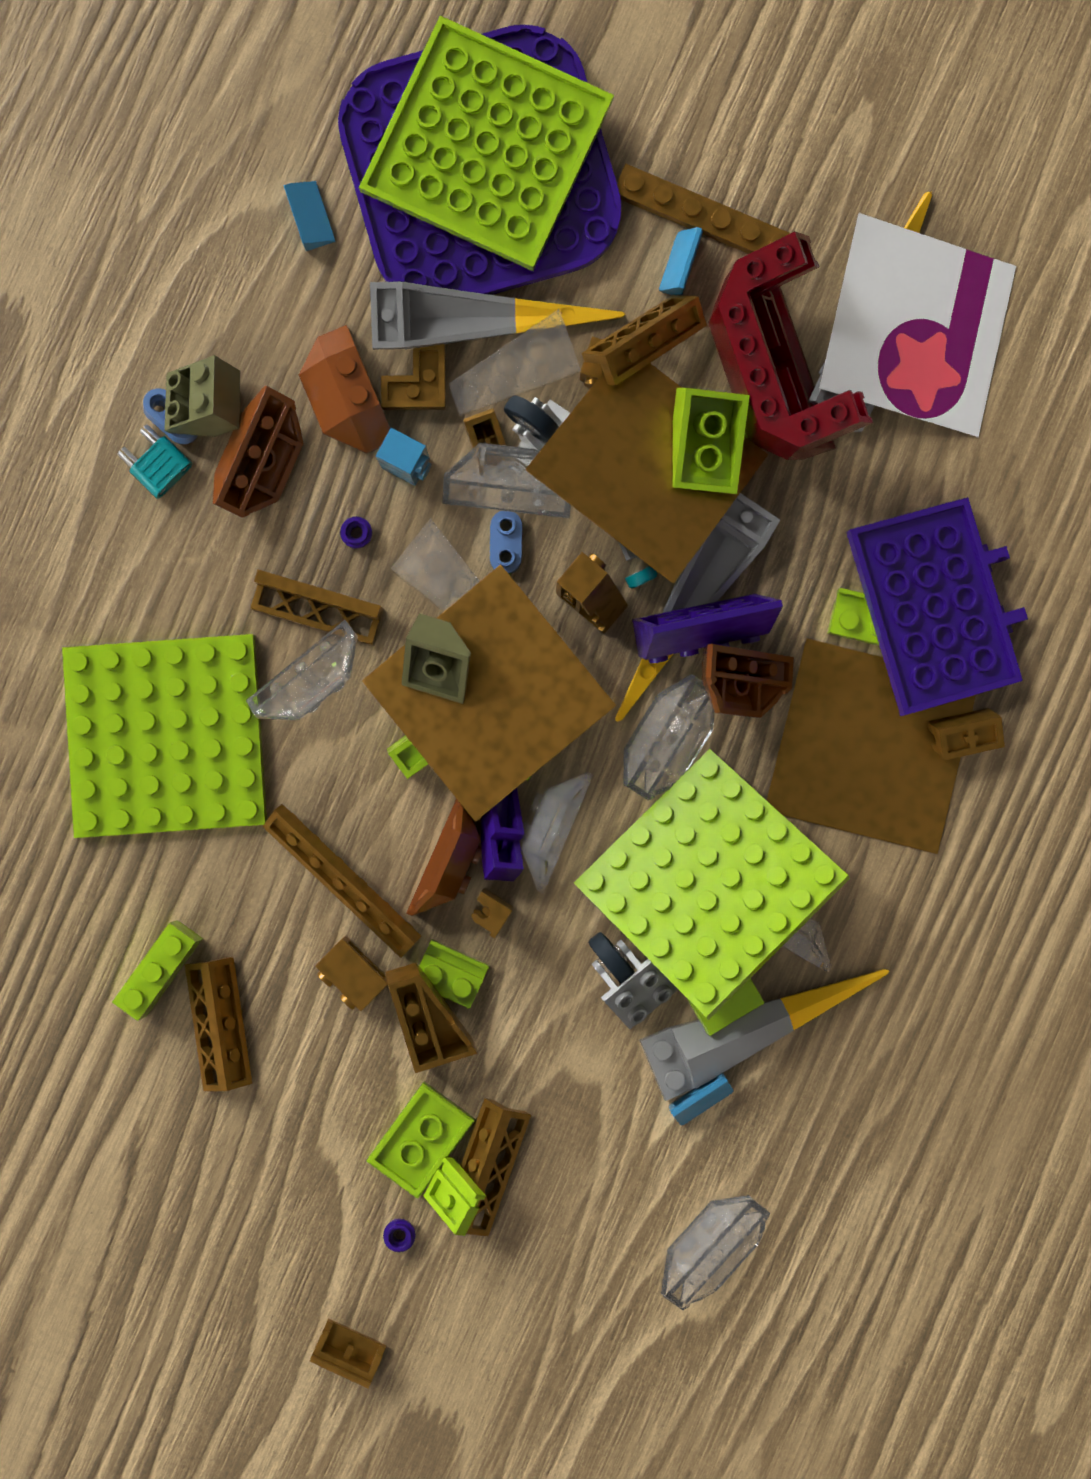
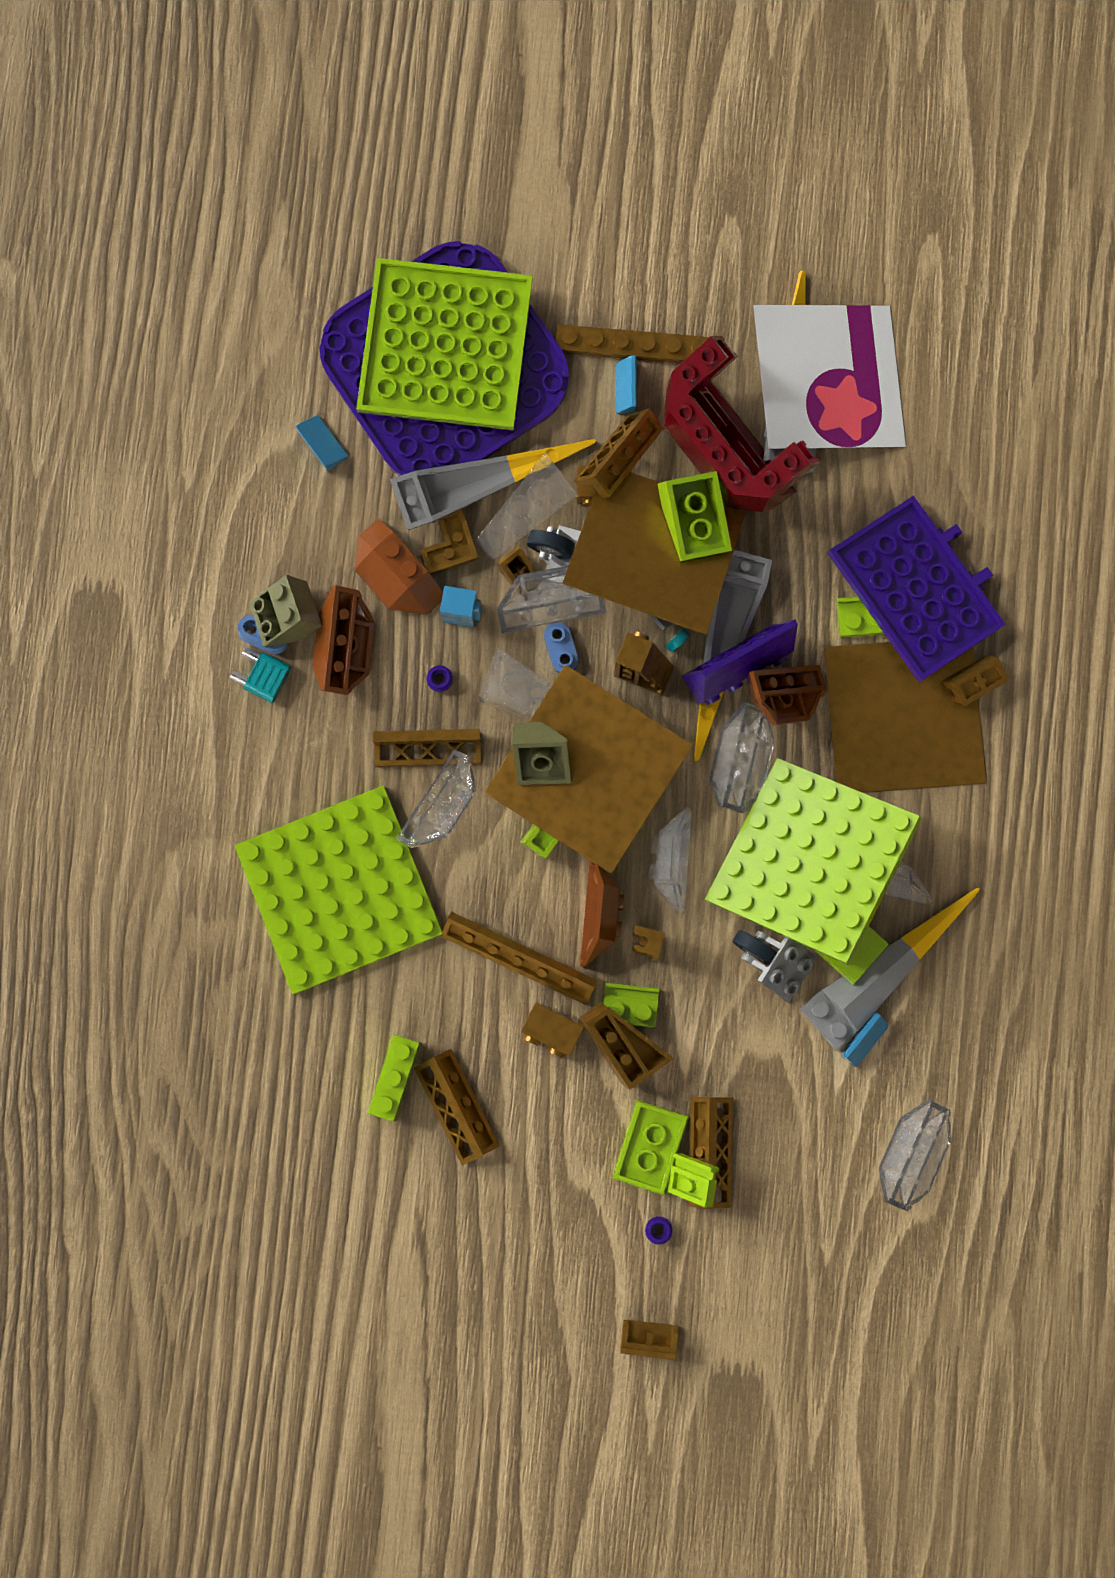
camera: 15 degrees left, 5 degrees down
dark purple slope [481,788,525,882] -> none

